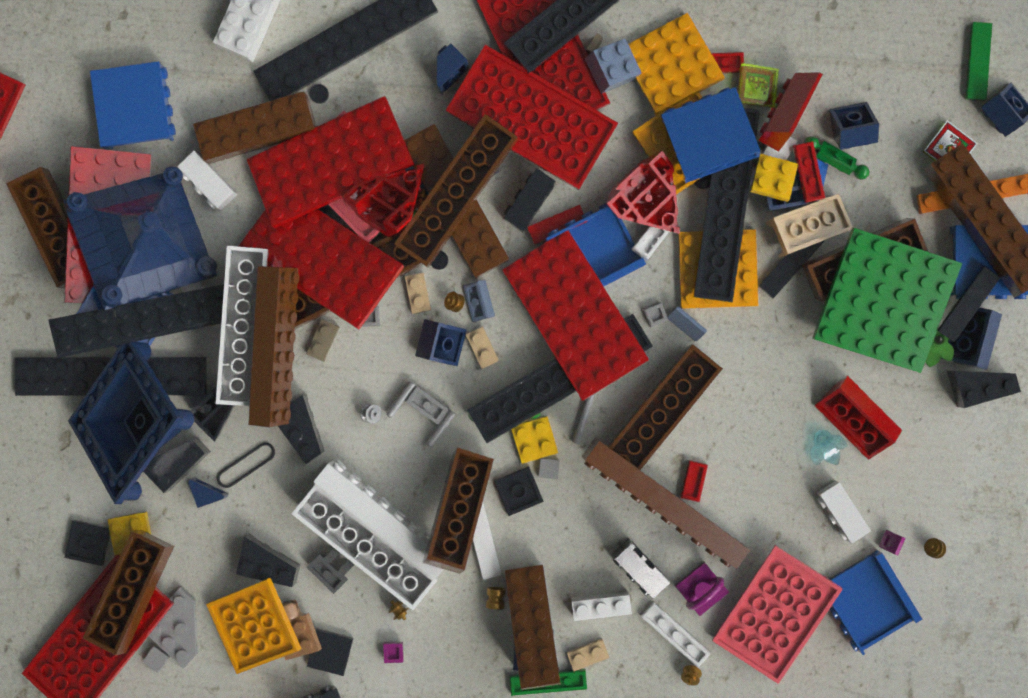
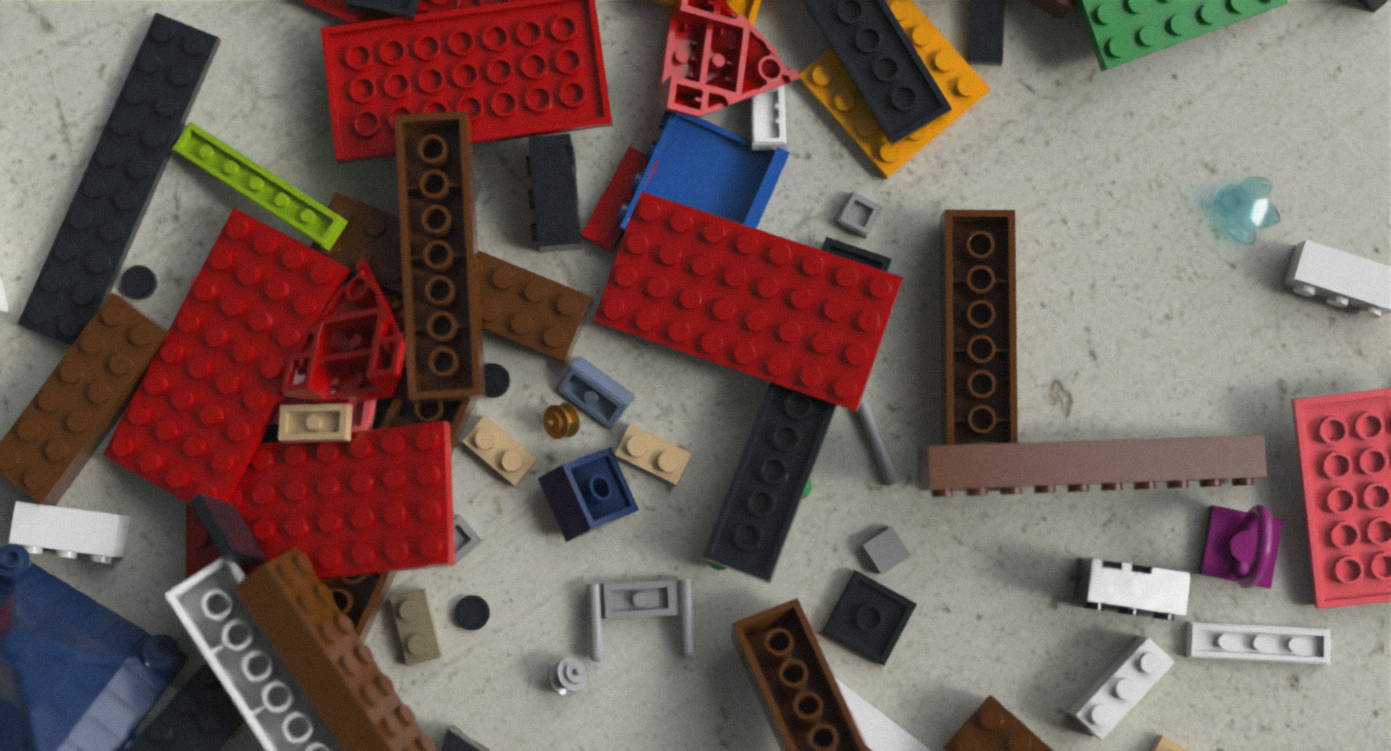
camera: 30 degrees left, 5 degrees down
dark blue slope [437,43,469,95] -> none
yellow plate [512,416,558,464] -> none
sand blue slope [668,307,707,341] -> none
red tile [680,460,708,502] -> none
pearl gold wheel [681,665,702,686] -> none
red slope [814,376,902,460] -> none
none -> lime tile [171,121,348,251]
none -> black tile [190,493,269,568]
none -> tan plate [278,404,353,443]
none -> black piece [455,595,490,630]

